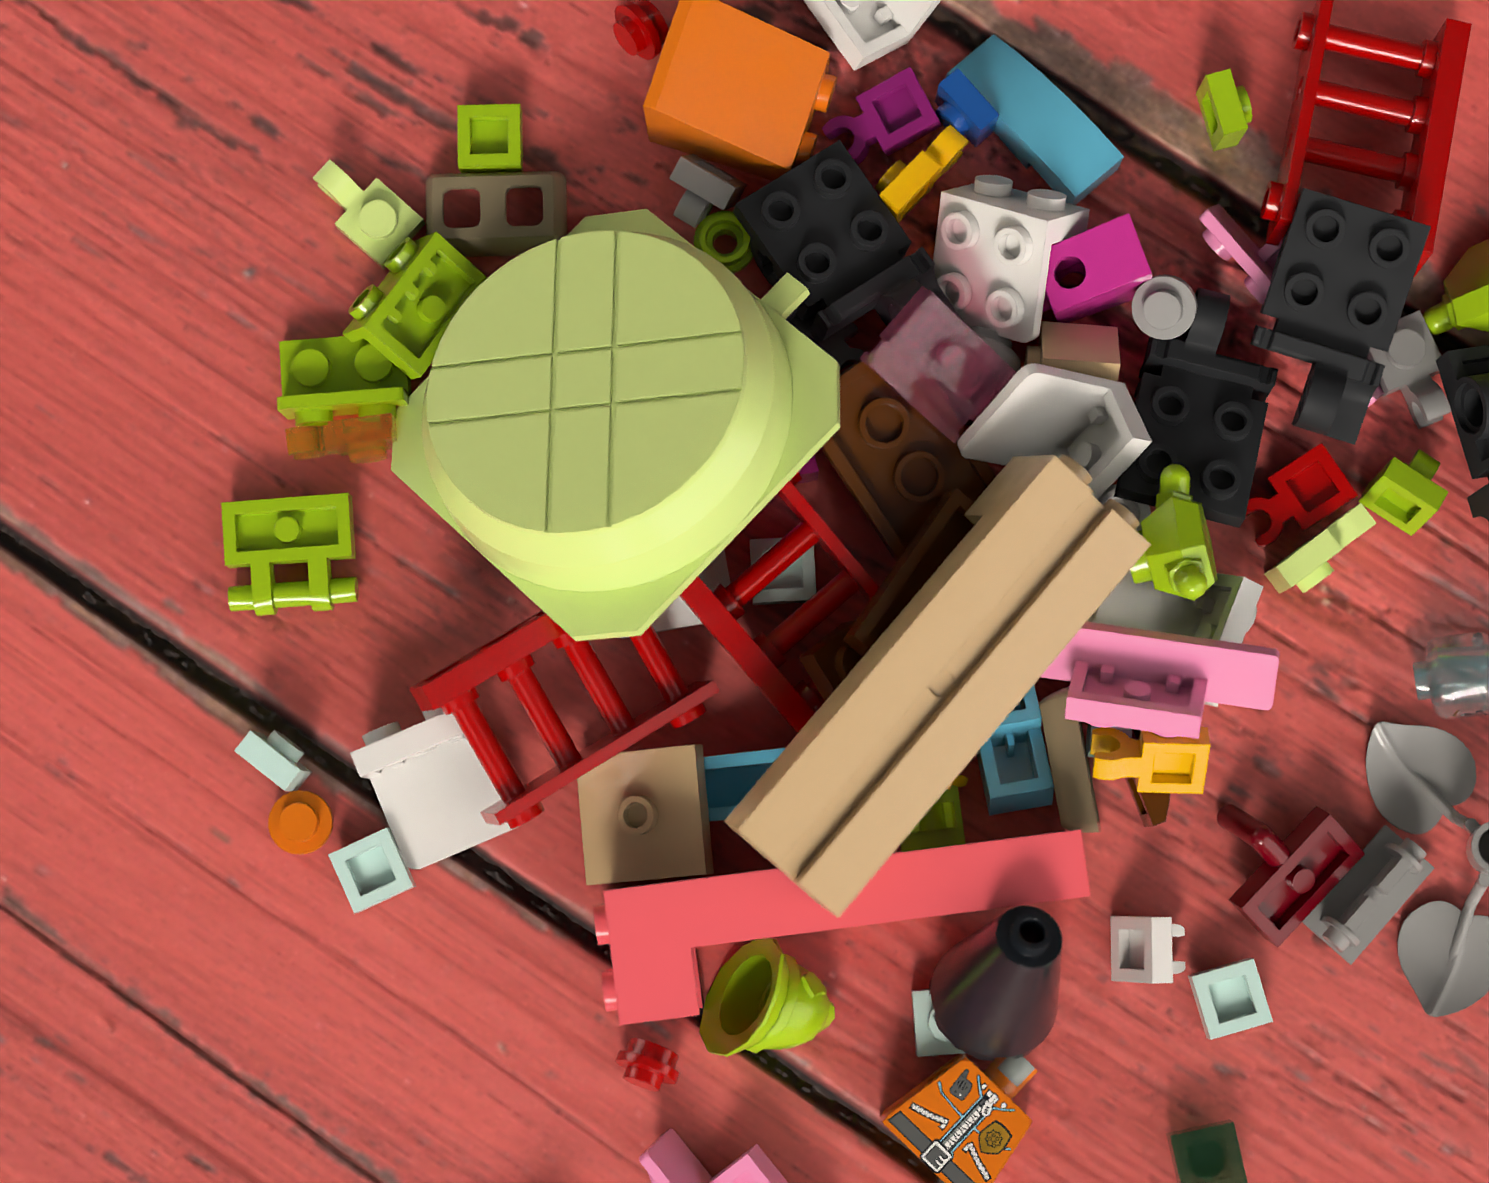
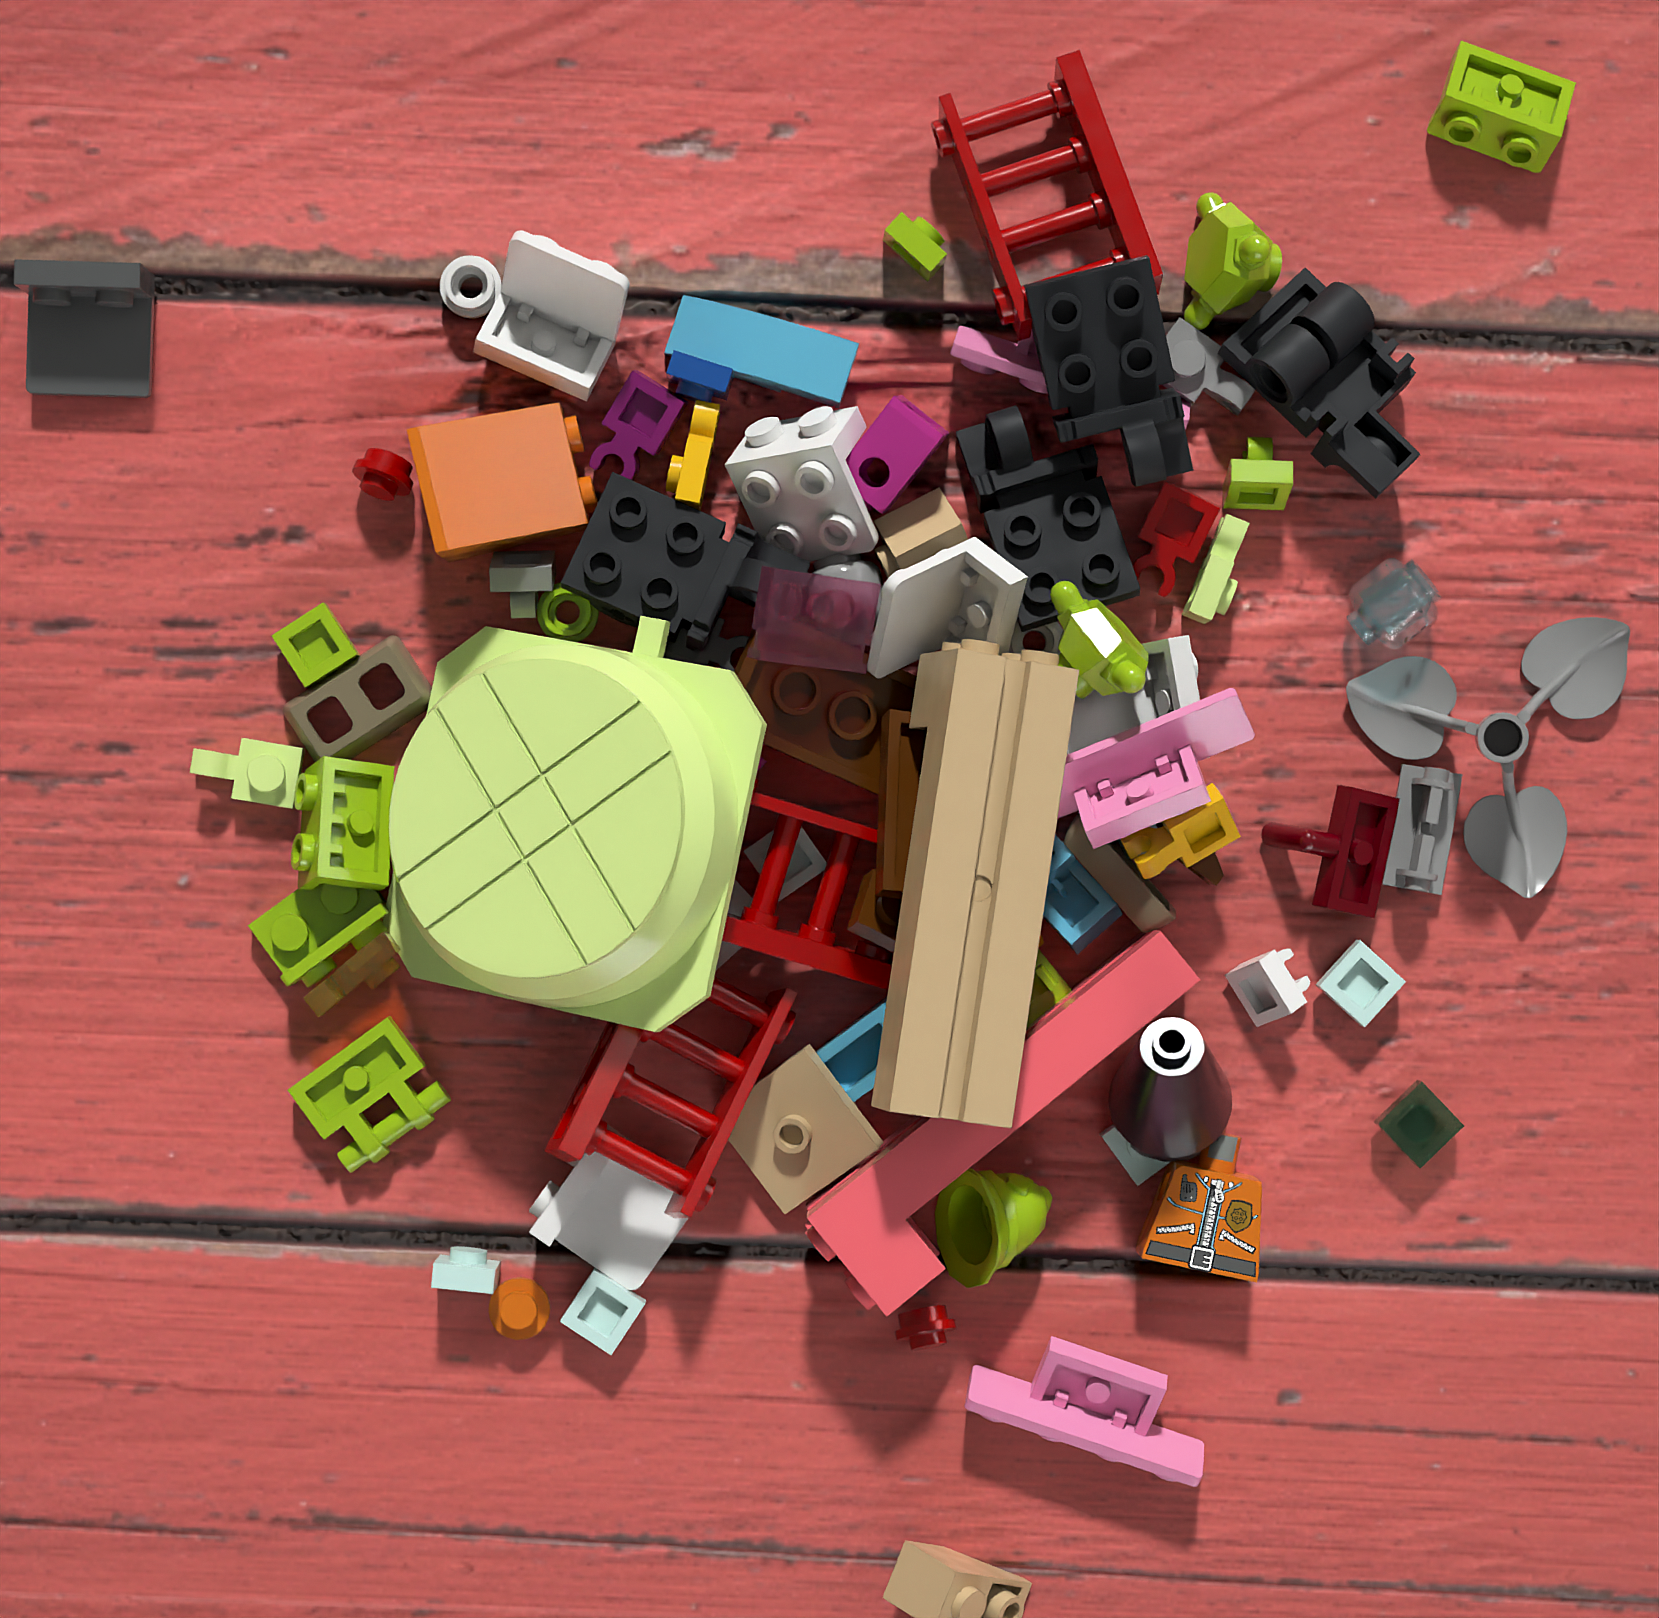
camera: 35 degrees left, 5 degrees up
light grey plate [1132,274,1197,340] -> none

